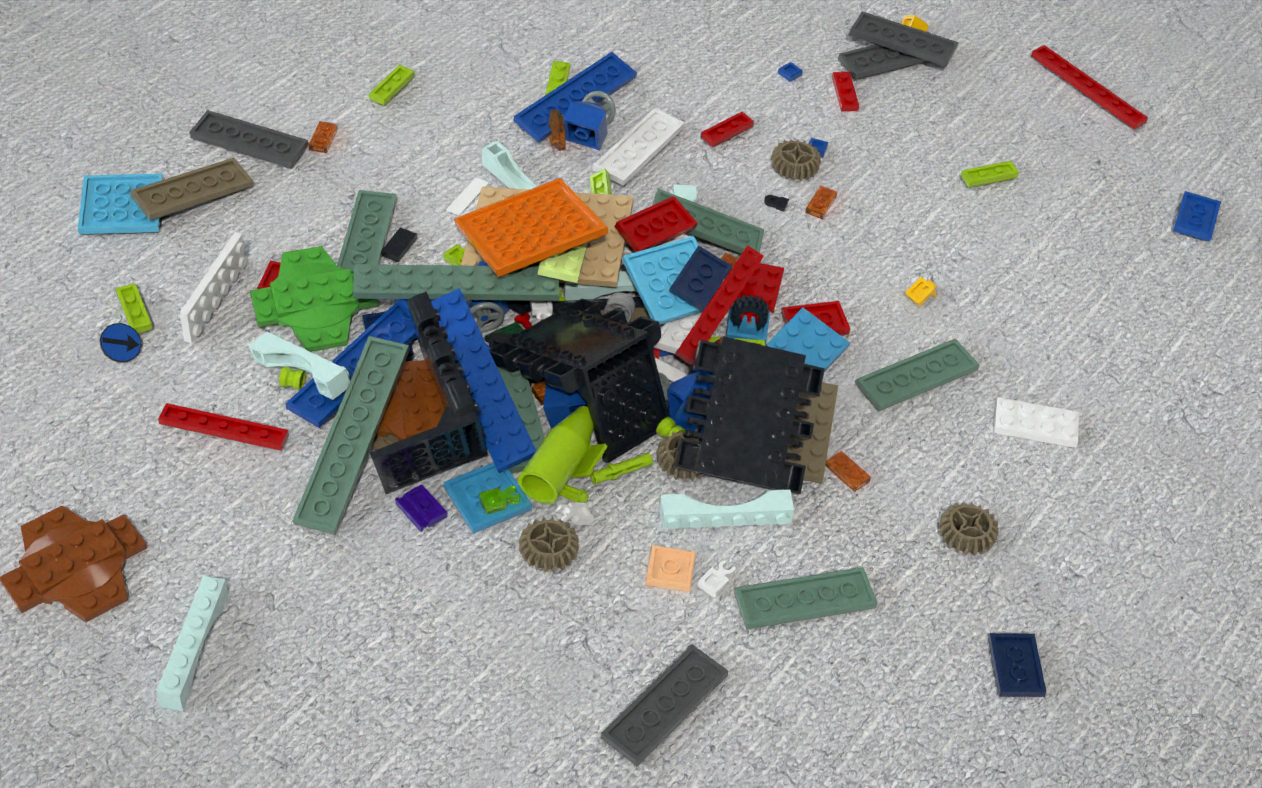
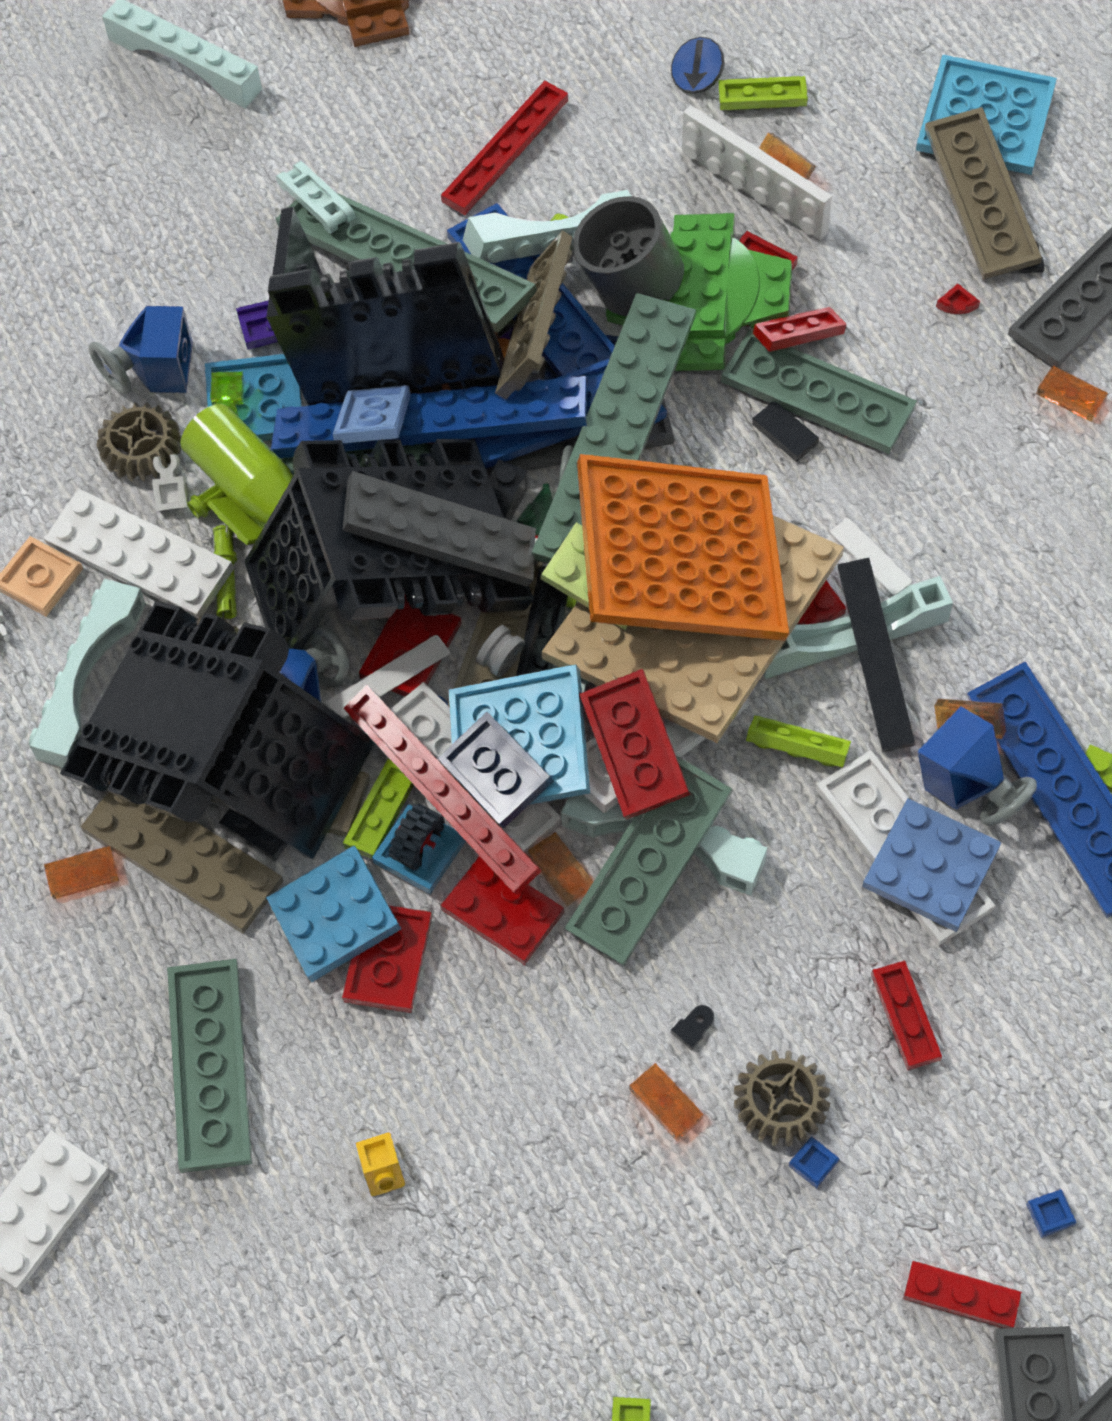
camera: 120 degrees right, 15 degrees up
none -> white plate [44,488,235,619]
none -> blue piece [88,306,193,394]
none -> light aqua plate [276,161,356,234]
none -> light blue tile [333,385,411,443]
none -> dark grey plate [343,471,536,587]
none -> dark tan plate [495,230,573,399]
none -> dark grey brick [573,196,684,316]
none -> red plate [753,307,847,352]
none -> clear orange plate [759,133,816,180]
none -> black tile [837,557,915,753]
none -> medium blue plate [862,798,1002,932]
none -> red tile [936,283,980,314]

